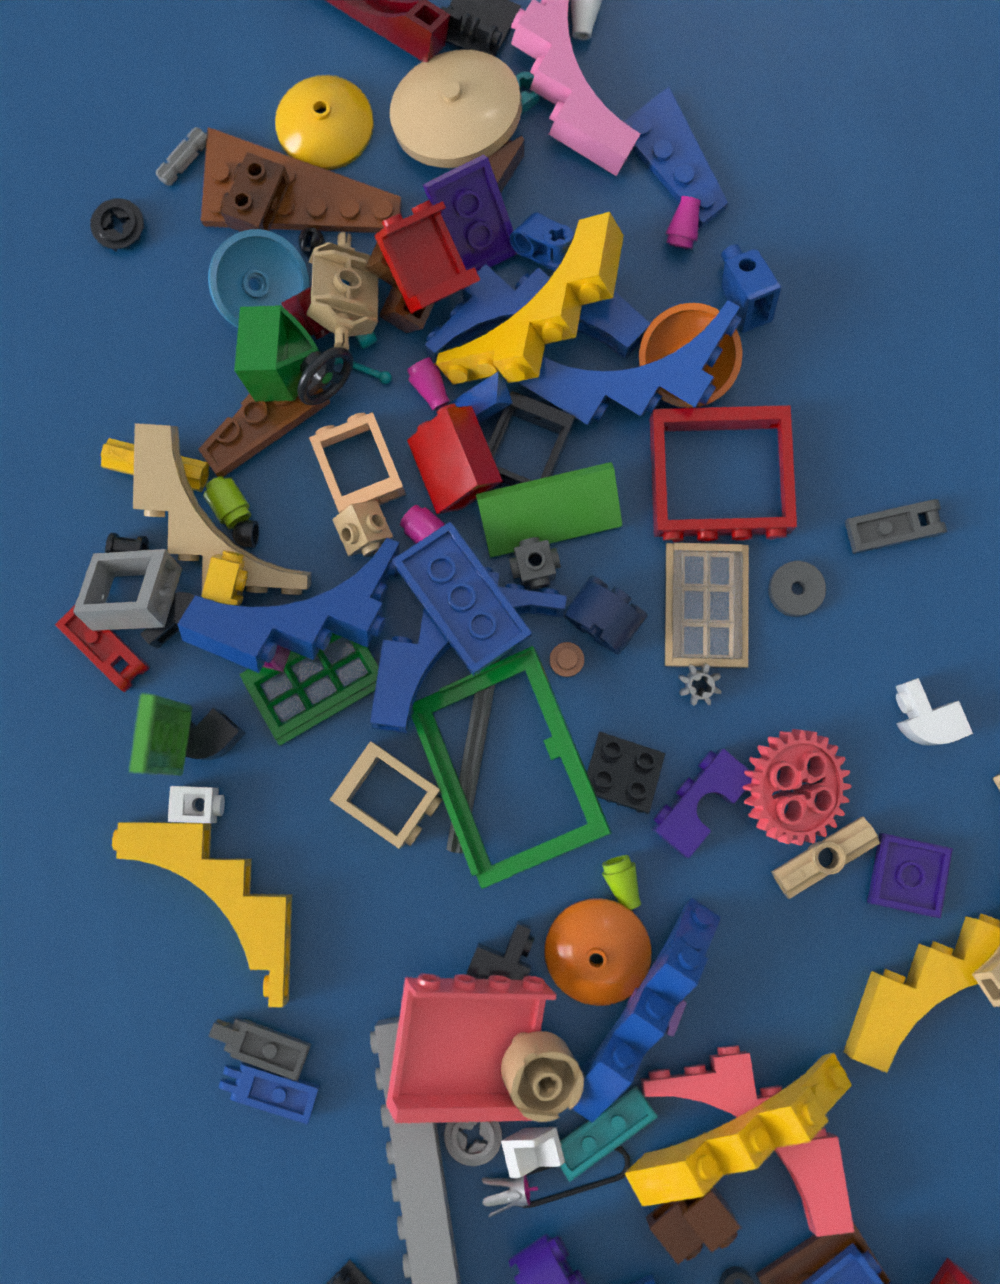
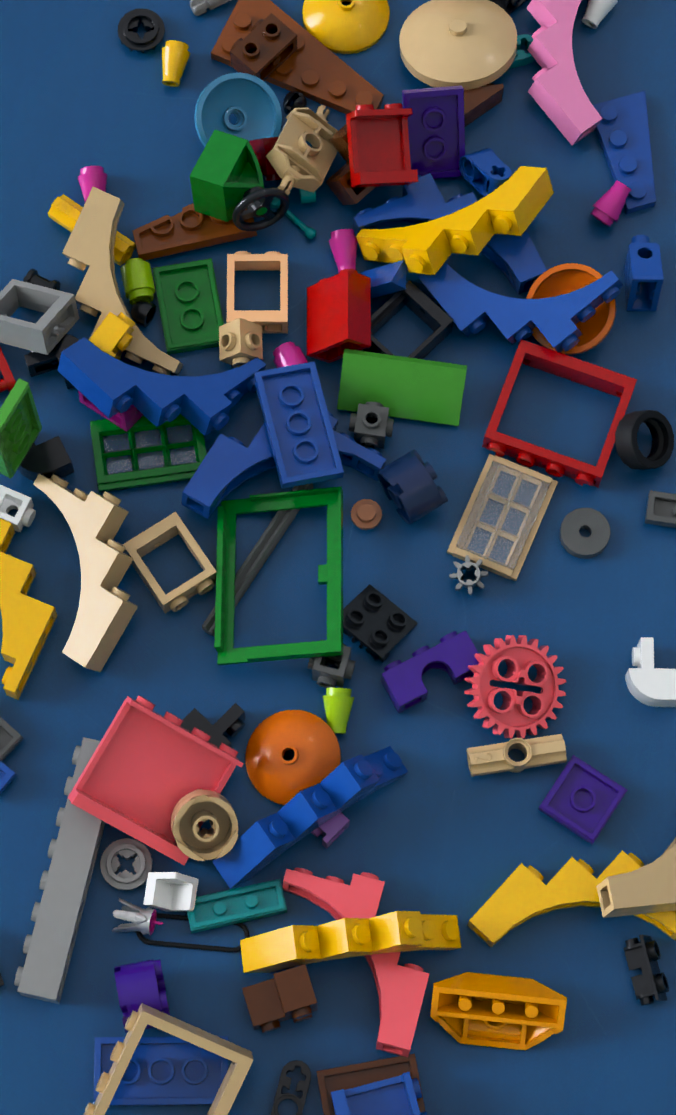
camera: 15 degrees right, 10 degrees down
none -> arch [33,474,138,672]
none -> dark pink cone [77,166,107,202]
none -> green tile [152,258,224,355]
none -> yellow cone [162,40,191,87]
none -> dark grey brick [308,640,356,688]
none -> light orange wedge [430,972,567,1051]
none -> black tyre [615,410,674,470]

